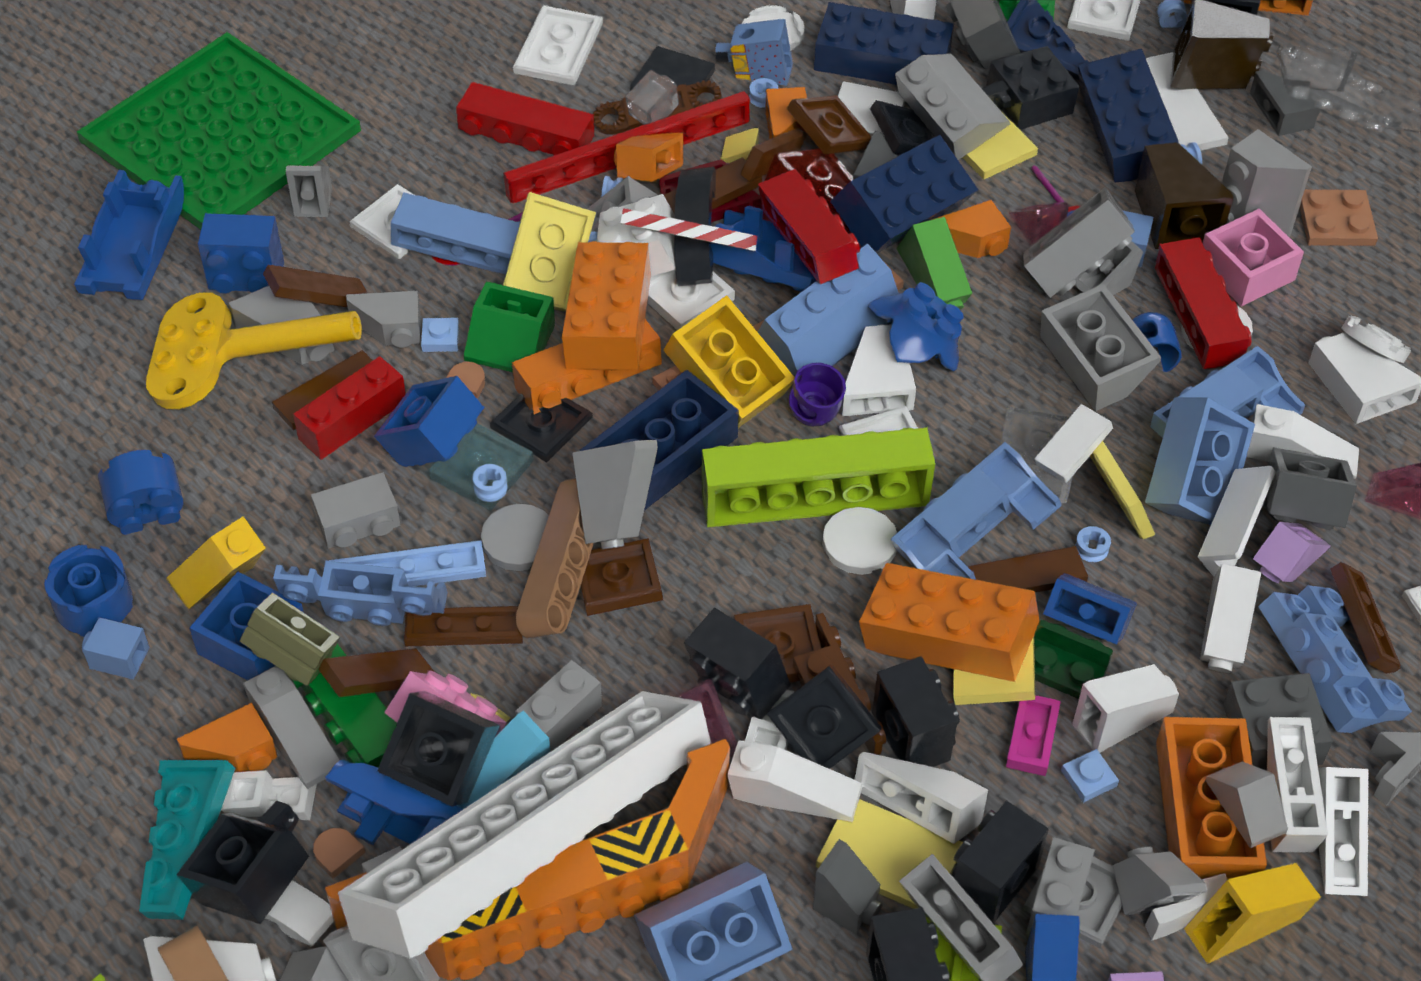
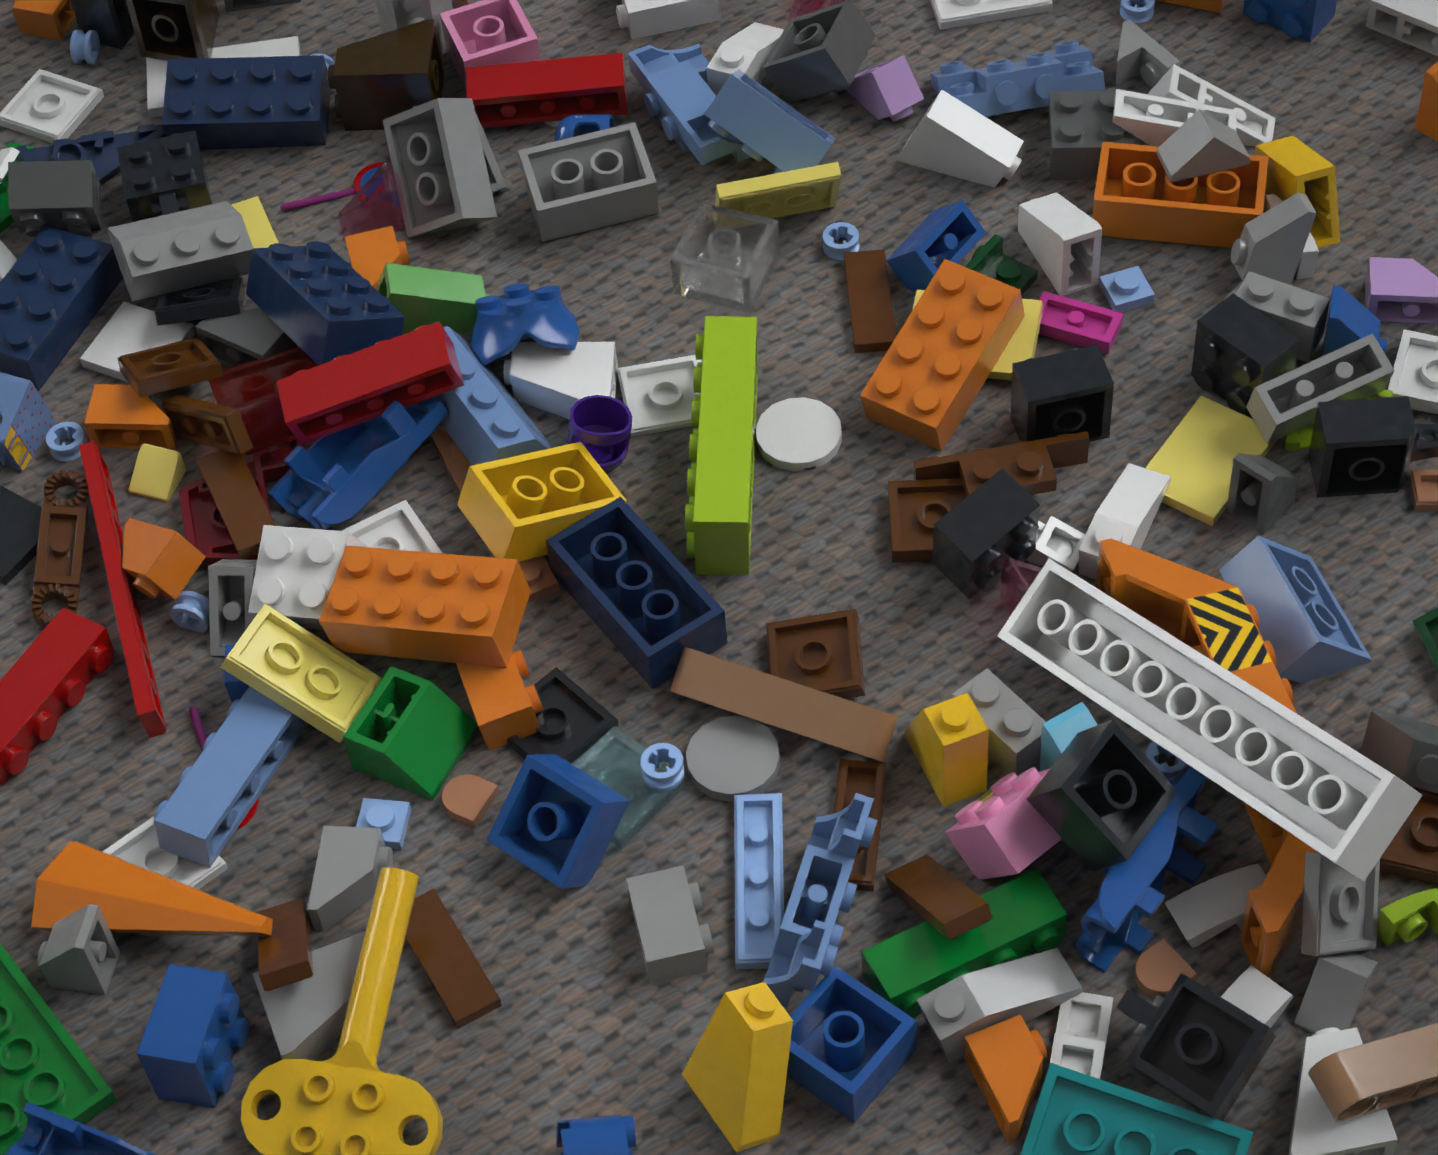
camera: 75 degrees left, 0 degrees up
olive brick [239,592,340,686] -> none
red brick [293,356,406,460] -> none
light grey slope [572,440,658,549] -> none
sticker [620,208,757,251] -> none
clear brick [625,70,679,125] -> none
black slope [674,166,716,286] -> none
black tile [767,663,882,769] -> none
white slope [855,752,988,844] -> none
medium blue bracket [891,442,1062,580] -> none
white tile [1034,404,1113,483] -> none
white panel [1198,466,1276,577] -> none
reddish brown tile [1330,562,1401,674] -> none
none -> orange wedge [31,842,273,936]
none -> yellow slope [904,693,989,807]

